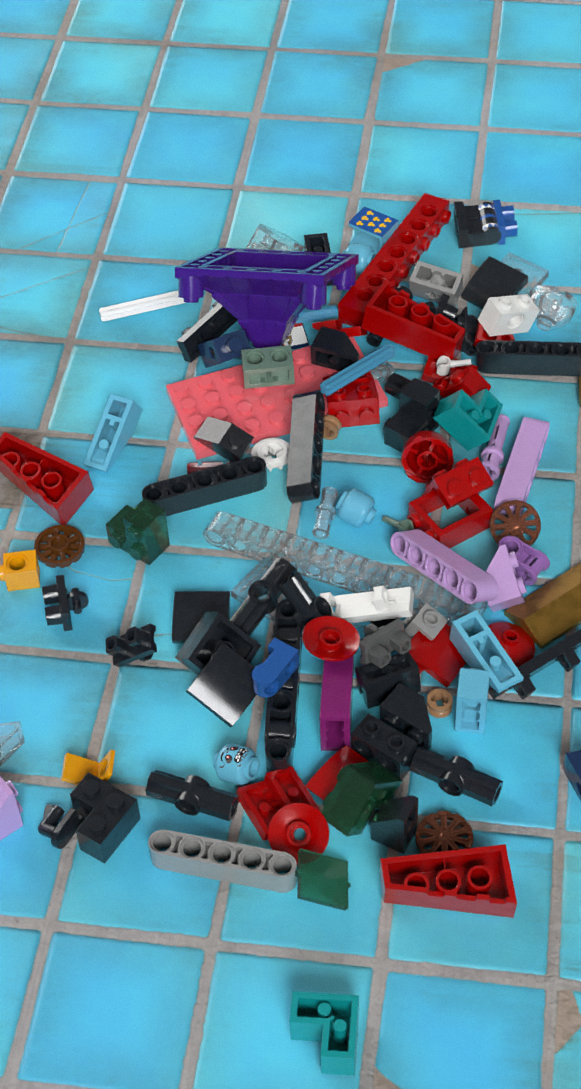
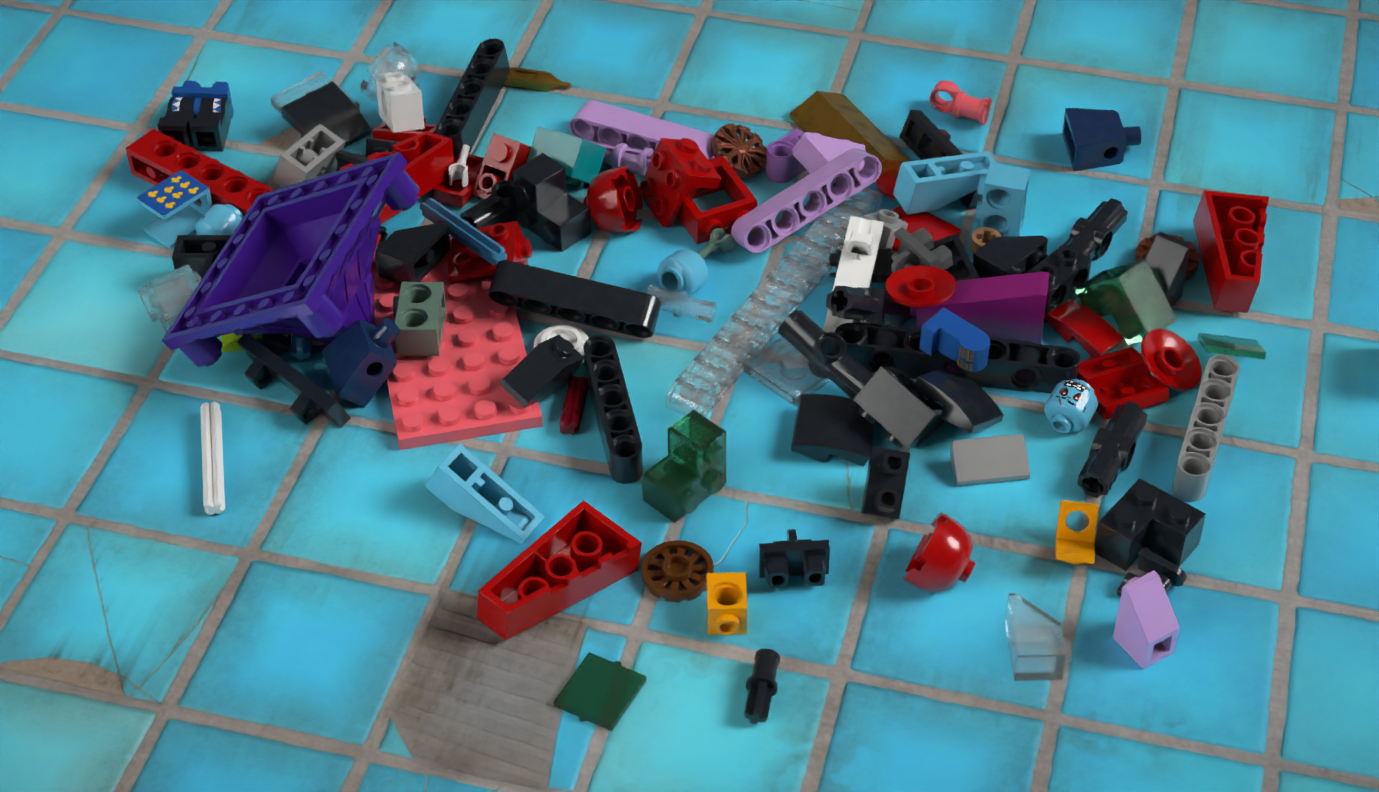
camera: 85 degrees left, 5 degrees down
none -> red cylinder [903,512,975,592]
none -> light grey slope [950,434,1030,486]

